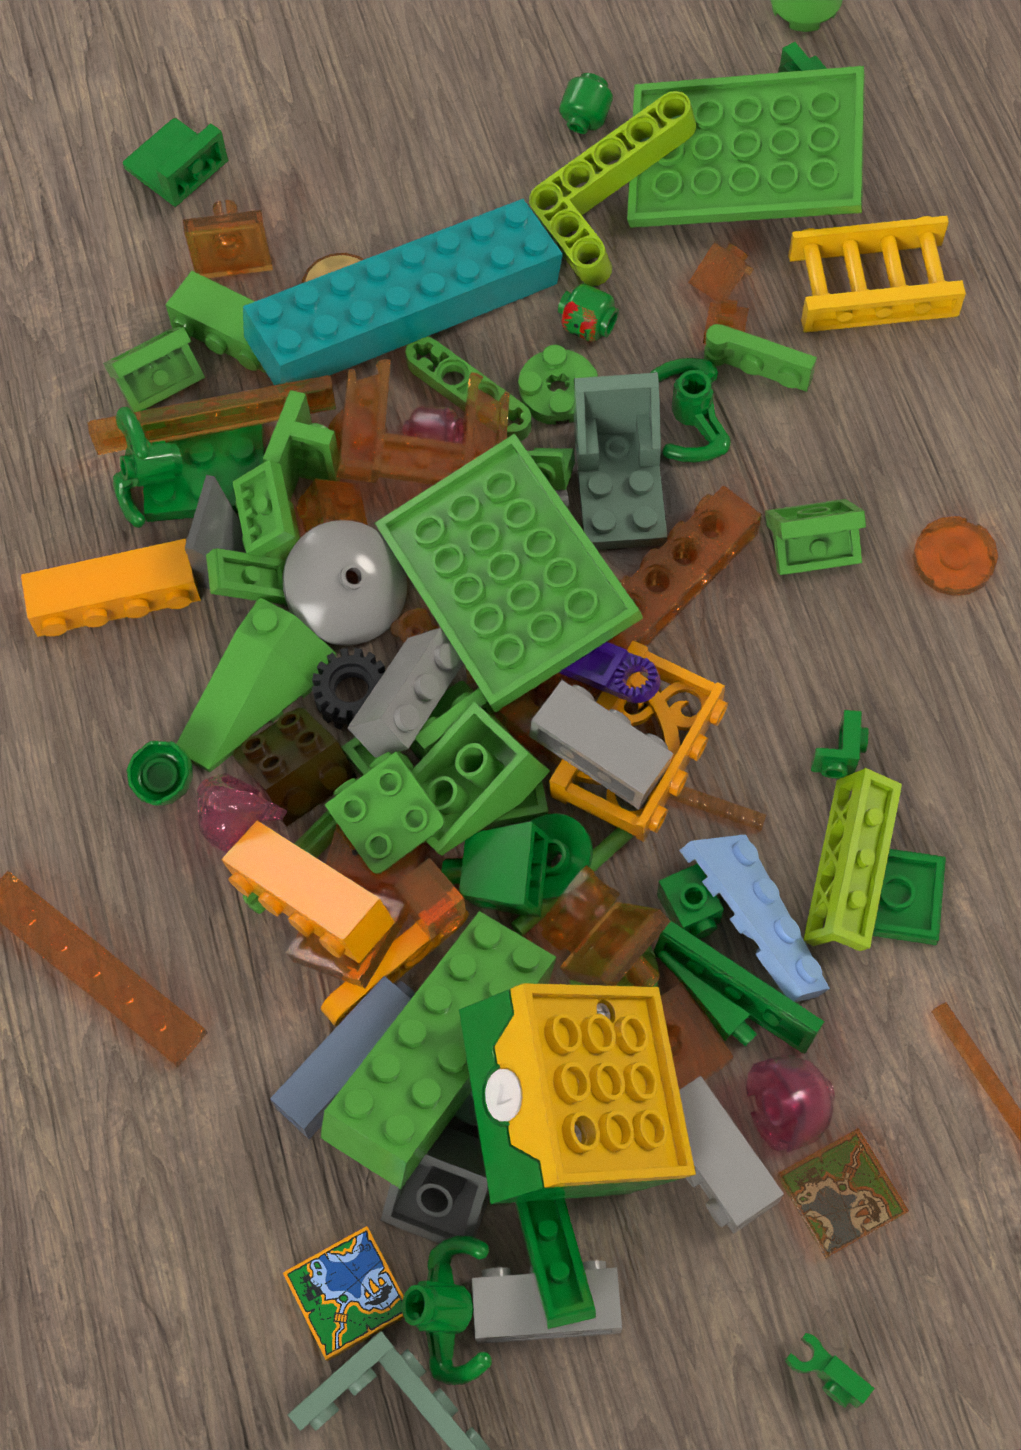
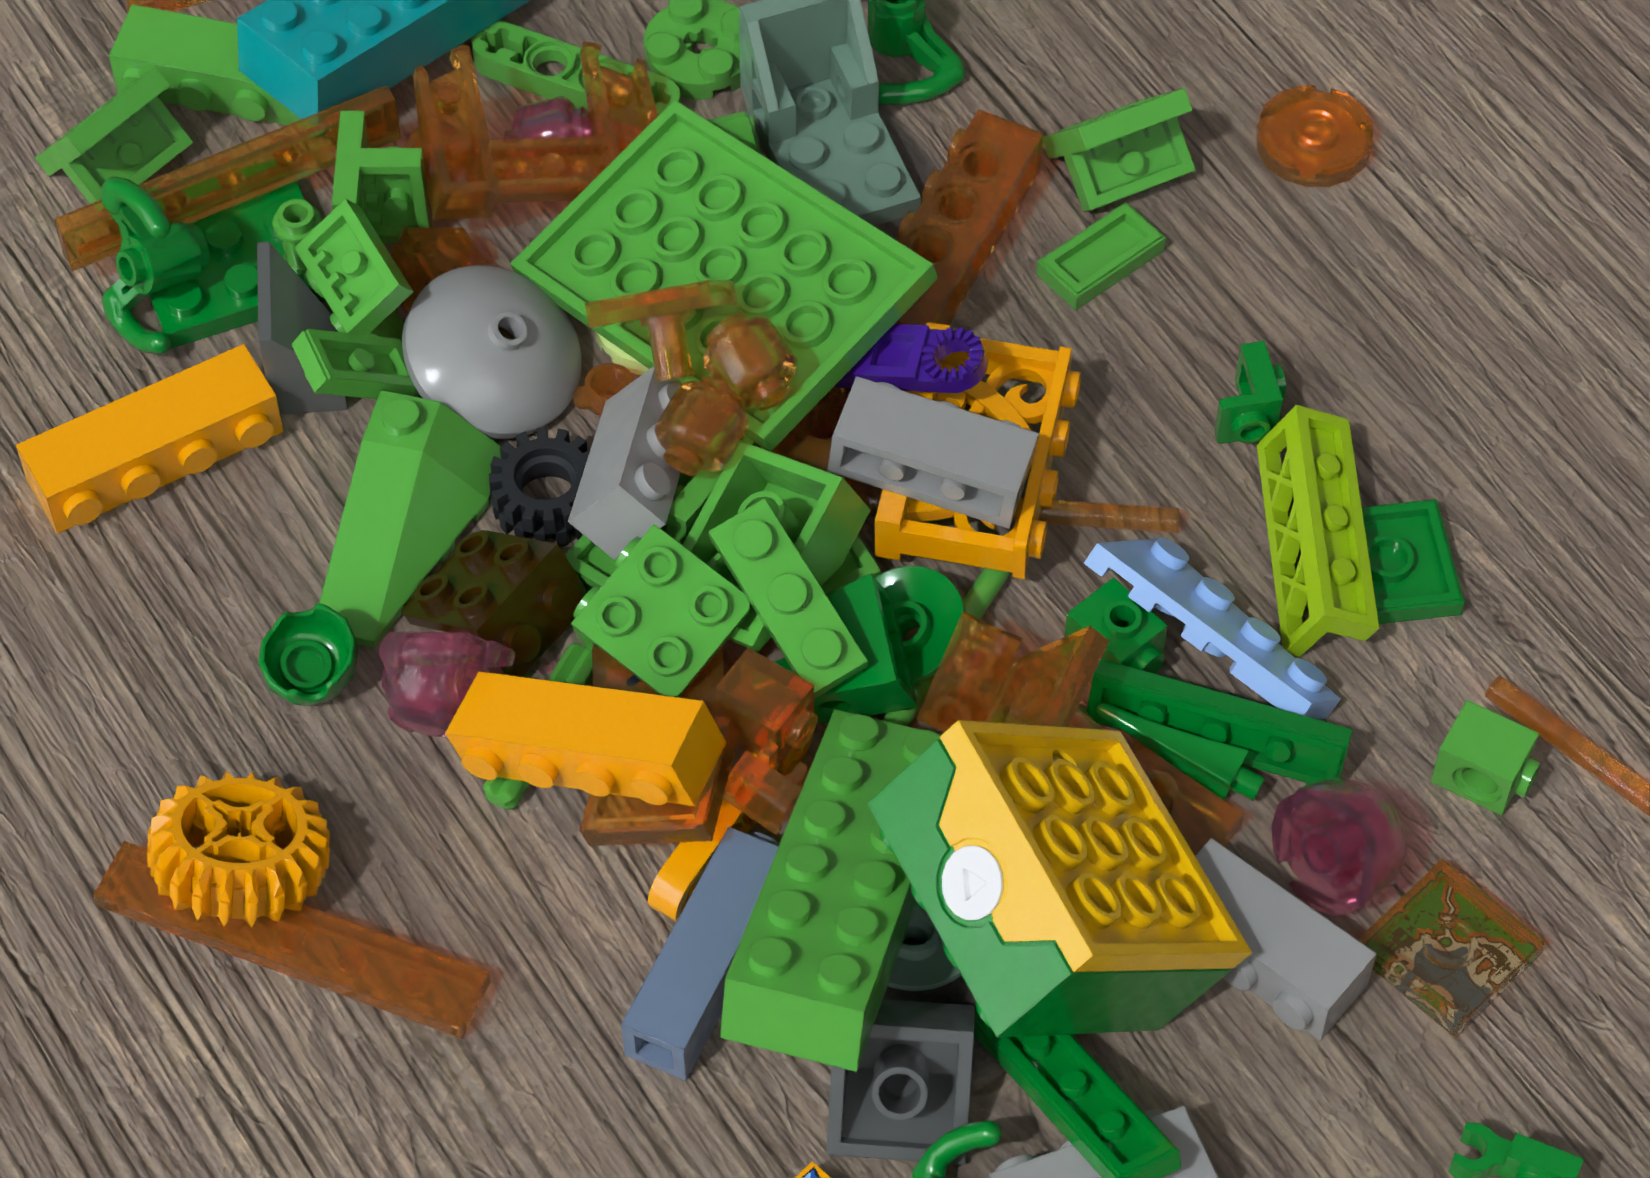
camera: 20 degrees left, 10 degrees down
none -> light orange gear [147,770,330,928]
none -> bright green pin [272,199,322,274]
none -> clear orange tile [585,280,737,382]
none -> clear orange head [654,377,750,476]
none -> clear orange head [703,313,798,410]
none -> bright green plate [708,498,868,700]
none -> clear orange tile [722,742,807,835]
none -> bright green tile [1036,202,1166,311]
none -> bright green brick [1430,700,1541,816]

